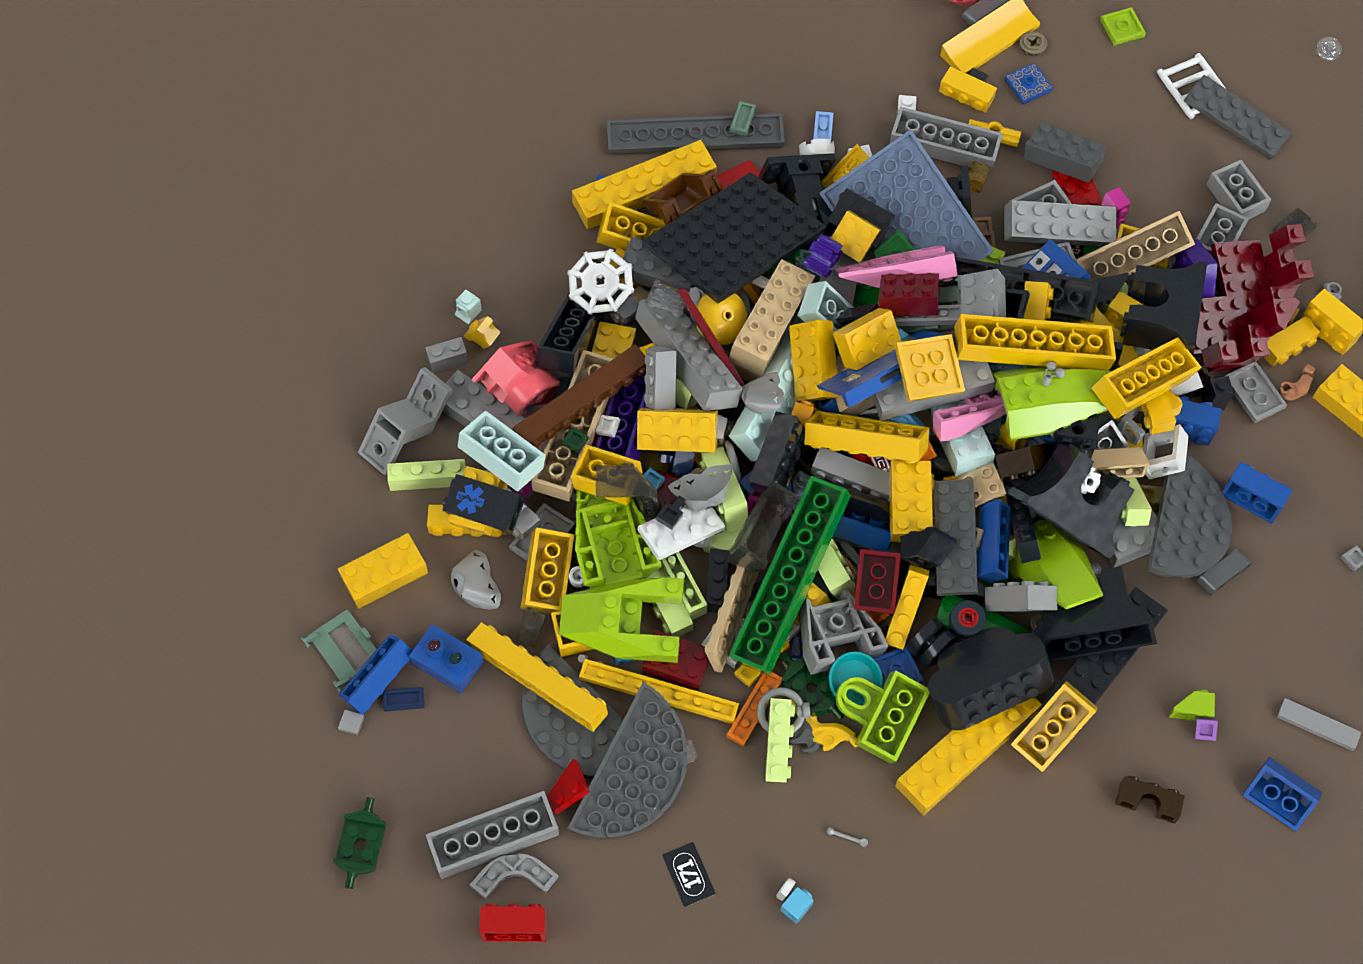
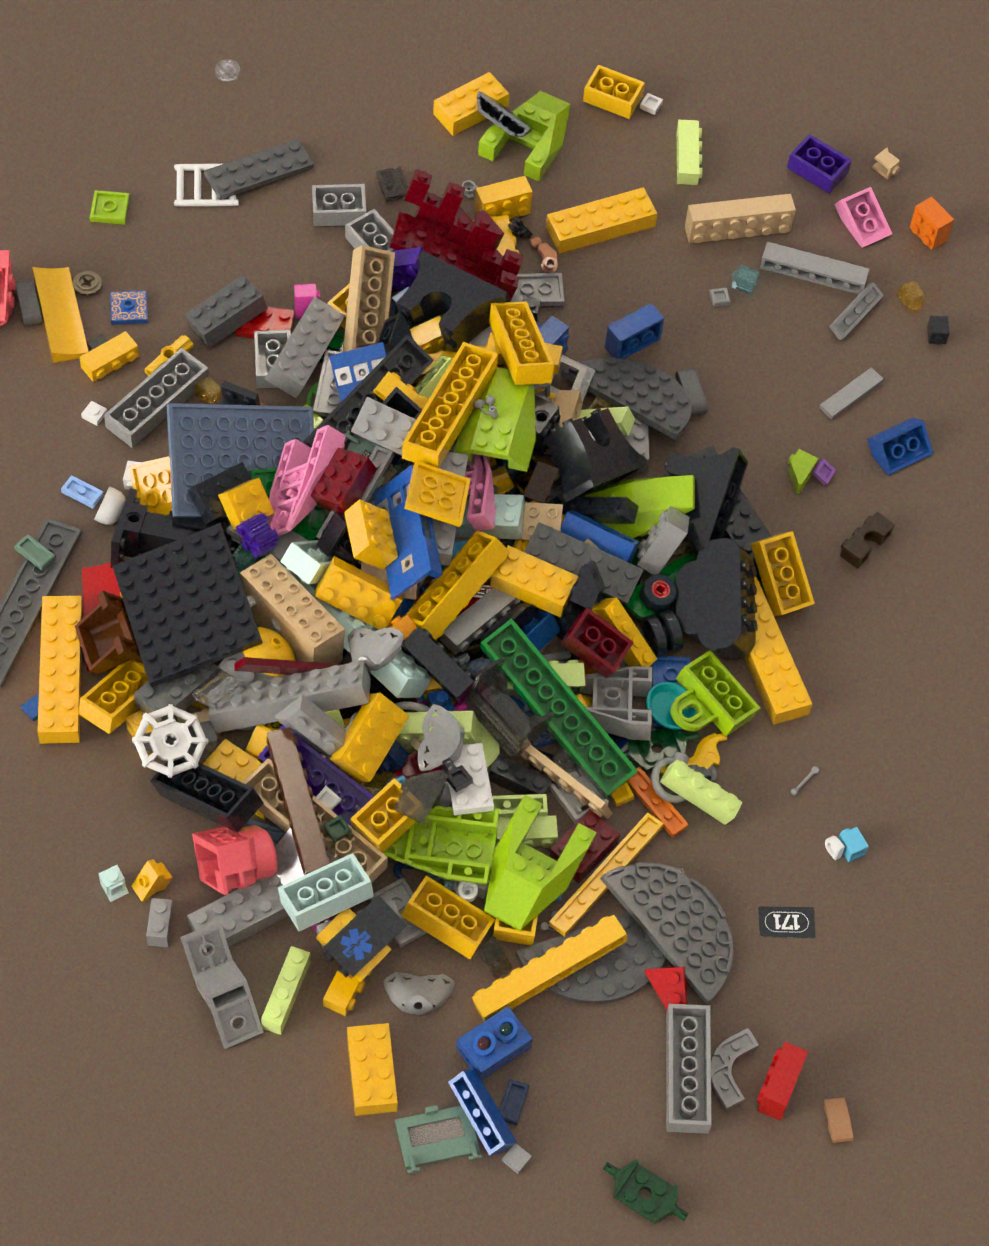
camera: 70 degrees left, 5 degrees down
none -> black plate [508,217,533,239]

